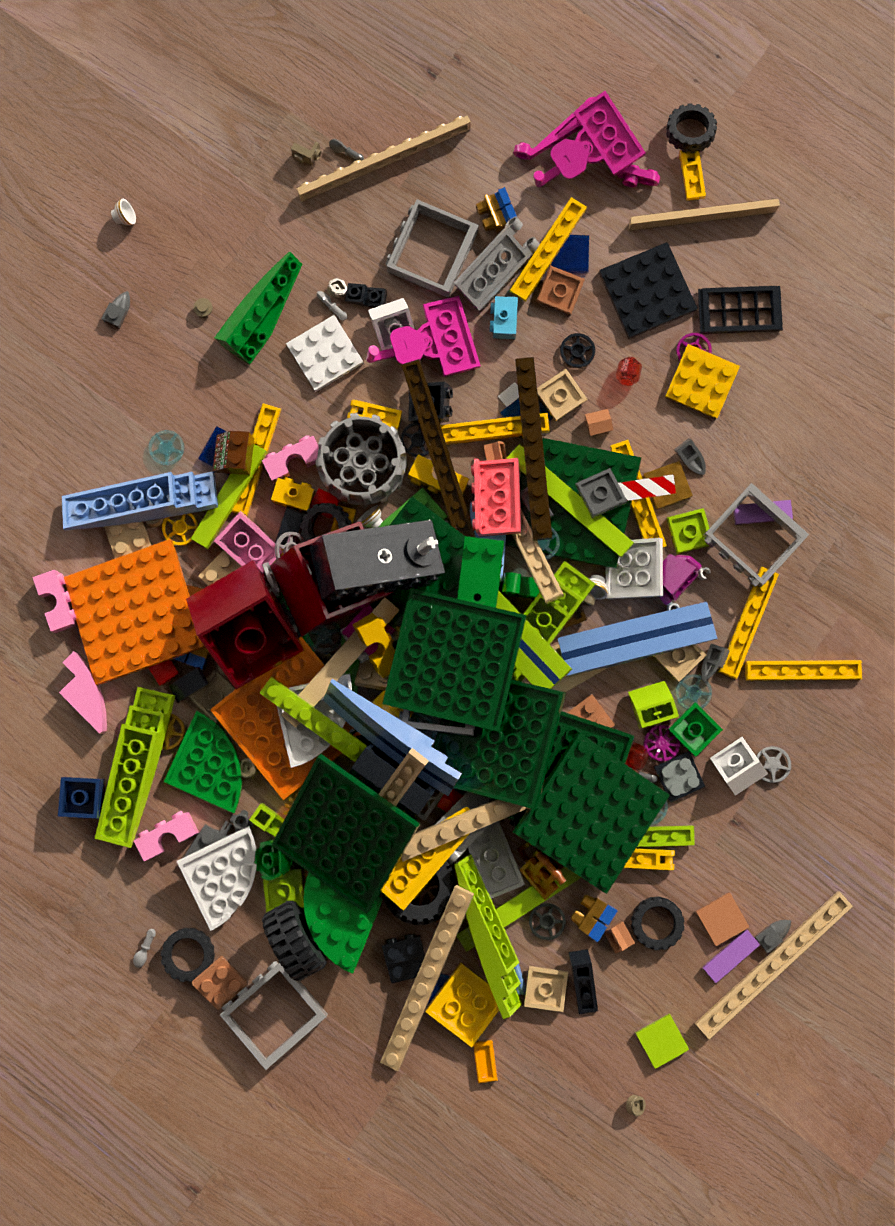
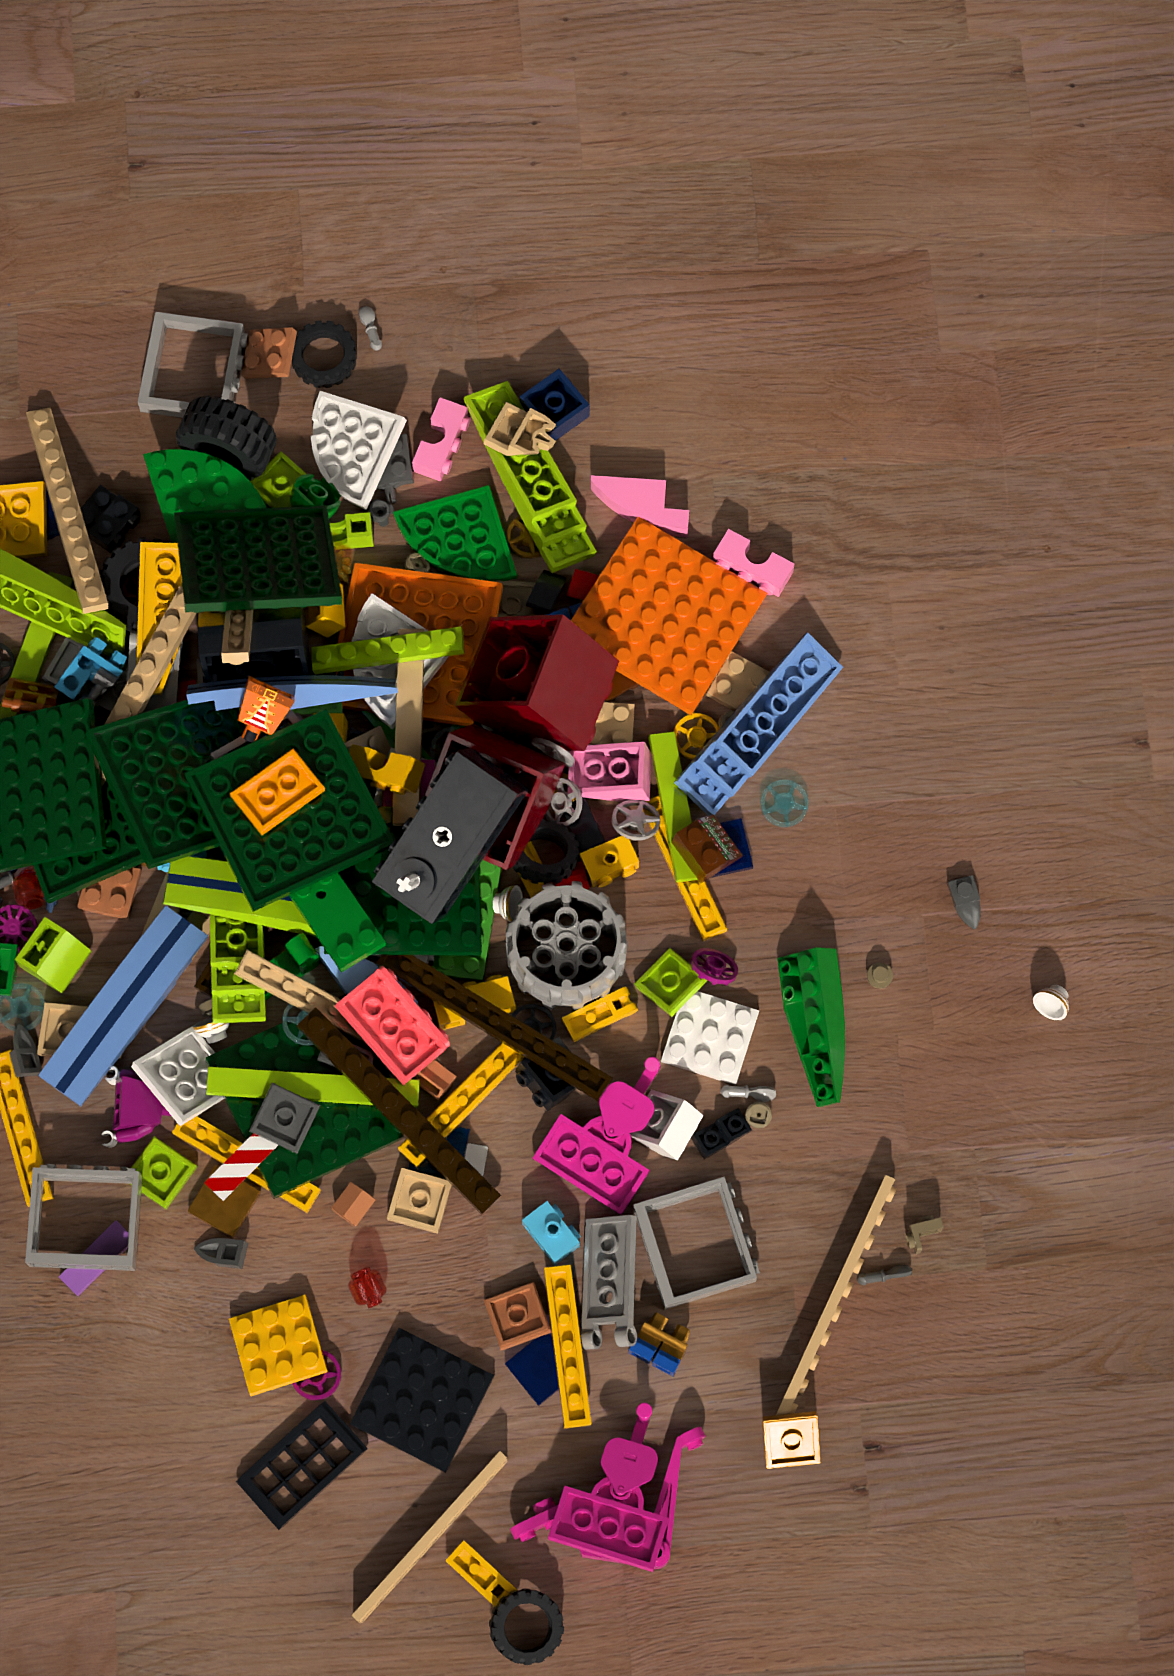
camera: 140 degrees right, 10 degrees down
bright pink arch [262,436,319,484] -> none
black wheel [560,333,596,368] -> none
none -> dark azure hips [54,637,127,714]
none -> light orange tile [230,748,325,835]
none -> torso [238,676,295,742]
none -> tan plate [483,402,556,456]
none -> light grey wheel [612,800,660,840]
none -> lime tile [634,948,708,1017]
none -> magenta wheel [691,948,738,986]
none -> tile [762,1411,820,1469]

